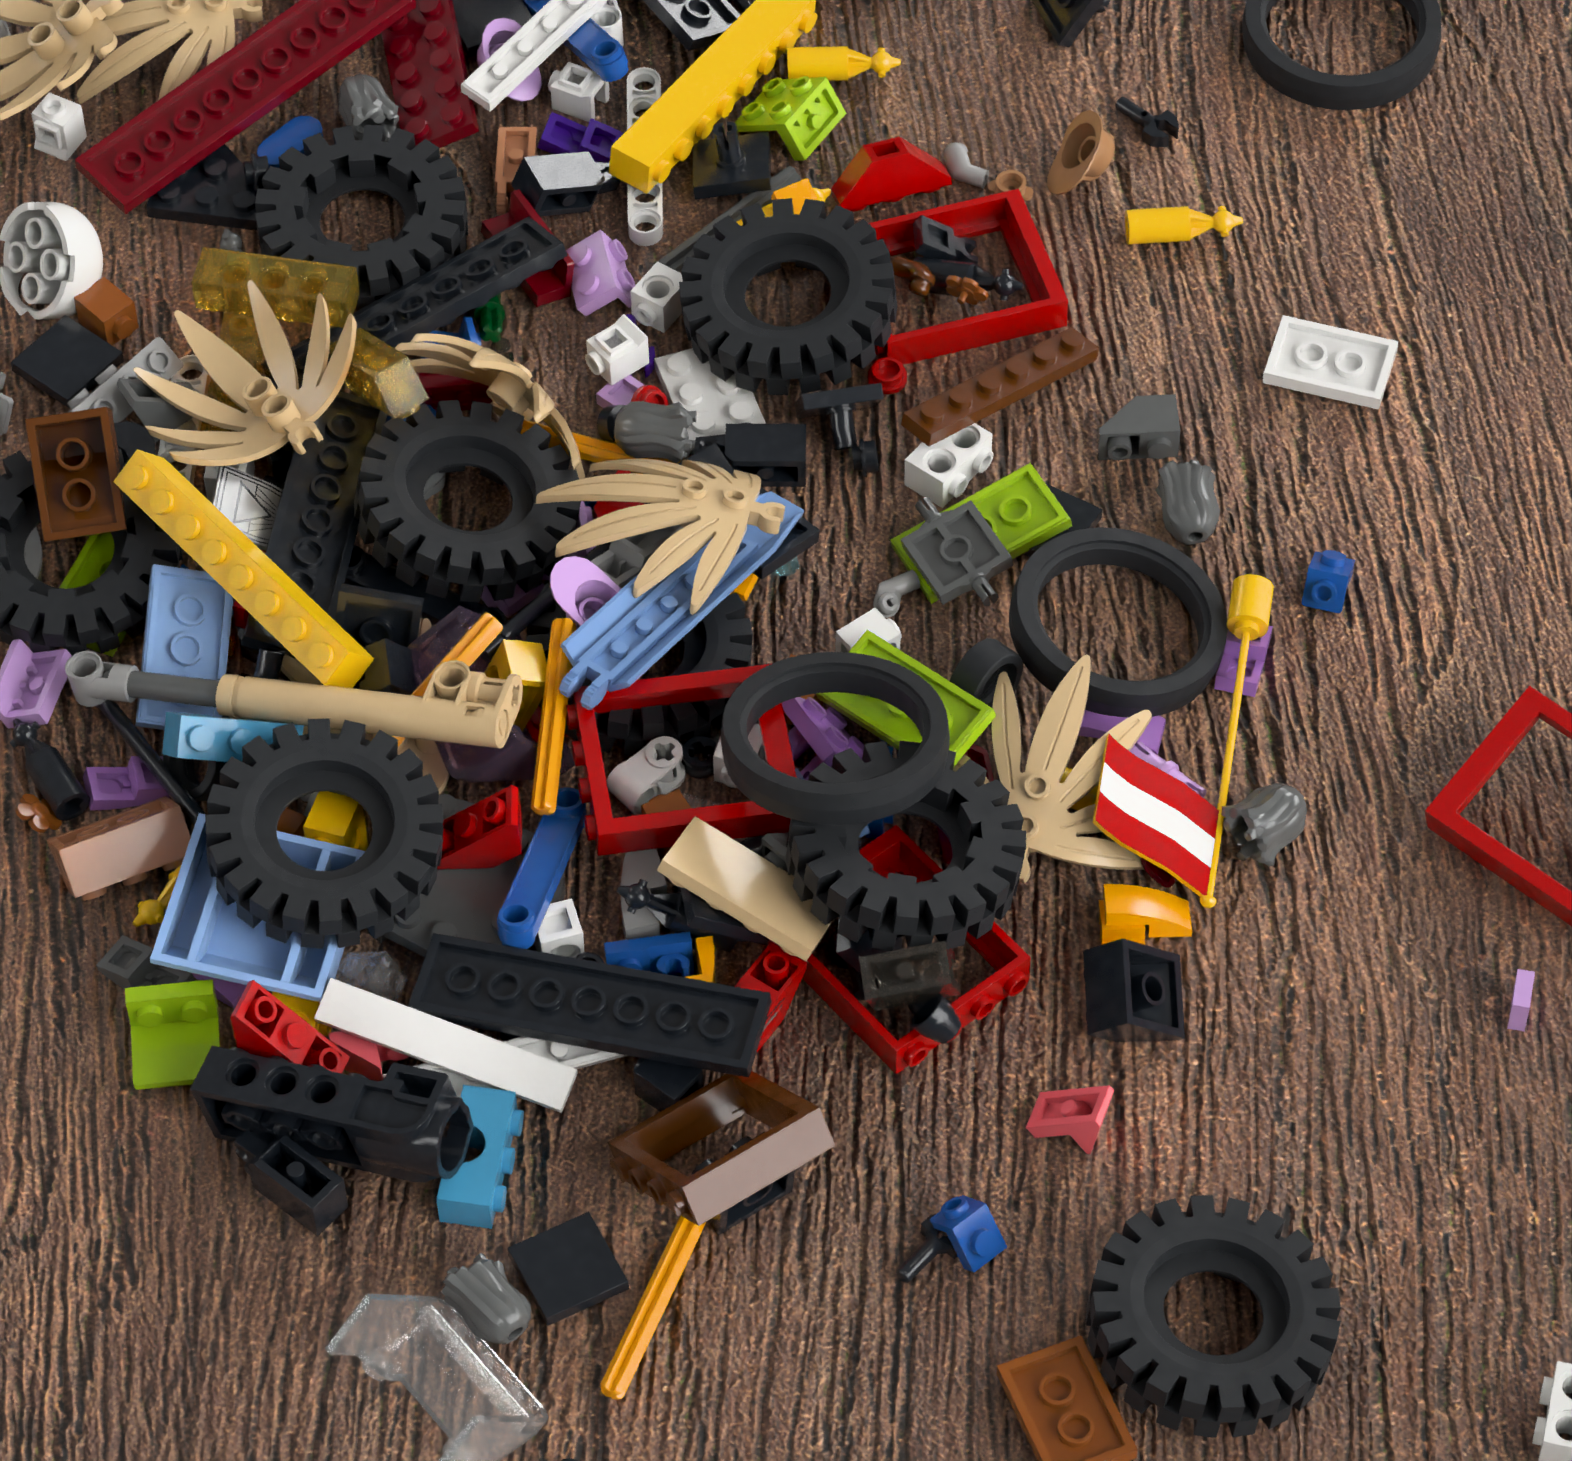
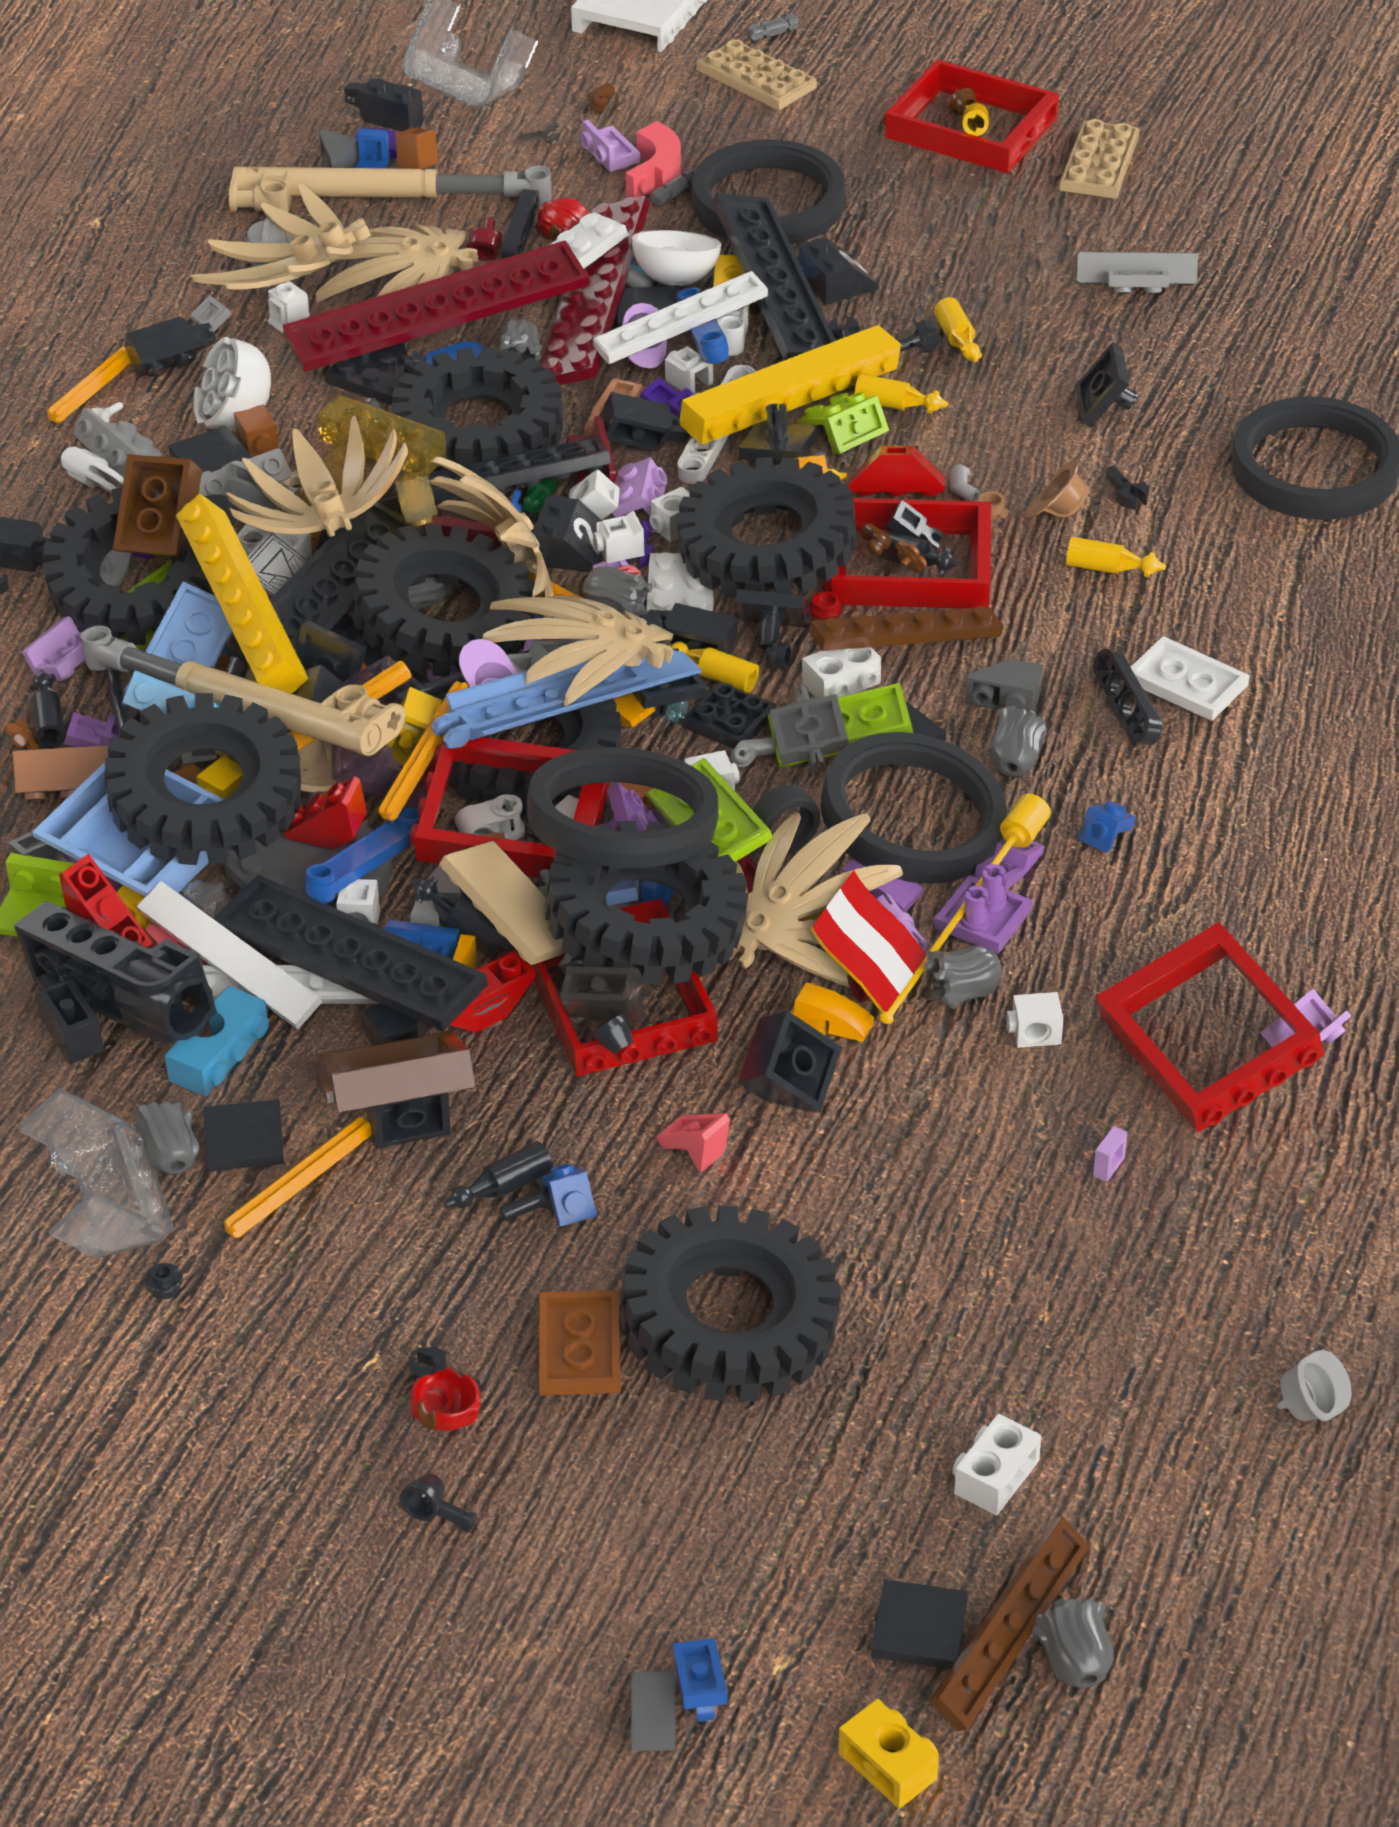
camera: 20 degrees right, 10 degrees down
none -> black wheel [444,1141,553,1208]
none -> black slope [533,495,603,572]
none -> white brick [569,469,620,520]
none -> yellow wheel [669,642,759,693]
none -> black tile [683,681,777,749]
none -> medium lavender plate [934,864,1033,954]
none -> white brick [1006,992,1063,1048]
none -> black beam [1093,648,1162,746]

